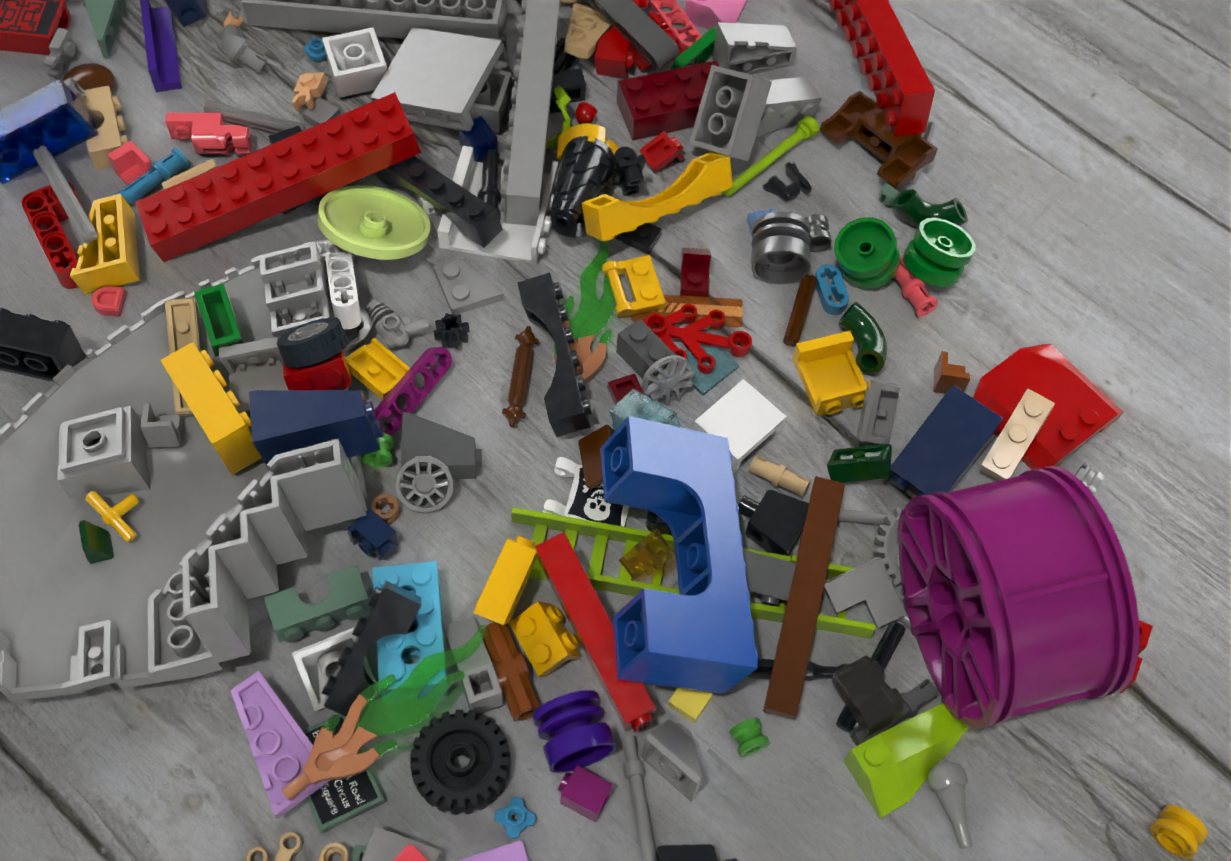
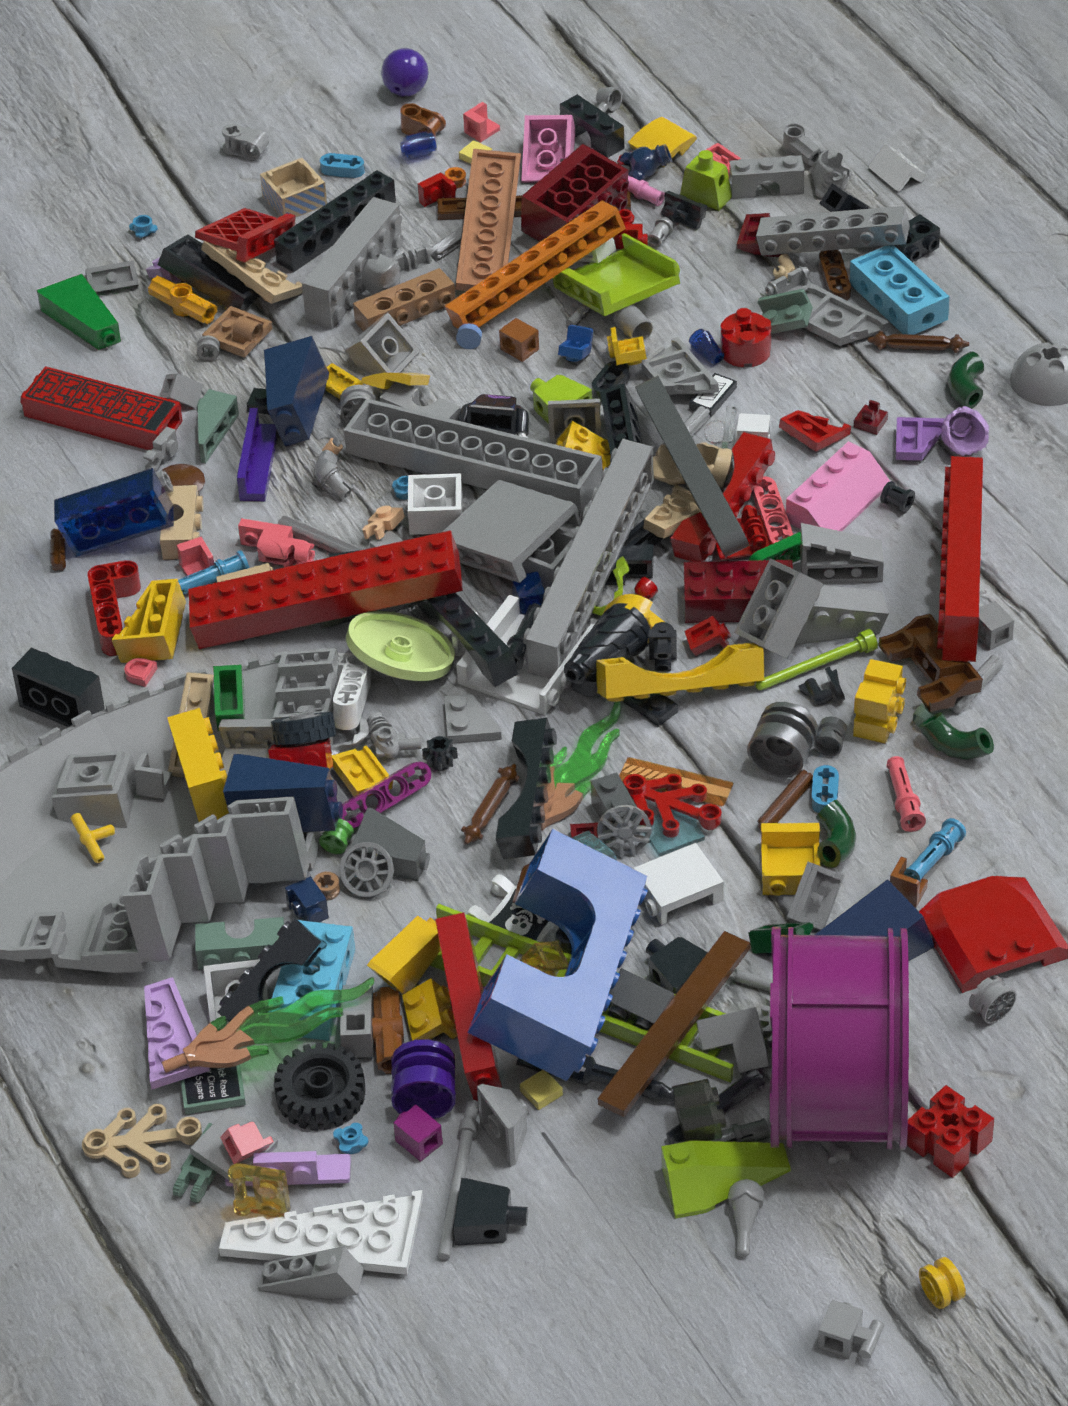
camera: 25 degrees right, 15 degrees down
light grey axle [33,146,98,244] -> none
dark green slope [78,520,114,564] -> none
yellow plate [602,255,666,318] -> none
dark red slope [680,247,711,298] -> none
bright green wheel [729,718,770,757] -> none
tan pin [748,455,811,498] -> none
green wheel [834,217,900,289] -> none
green wheel [903,218,976,287] -> none
tan arch [980,389,1055,481] -> none
none -> yellow brick [853,659,906,744]
none -> dark azure pin [904,818,966,881]

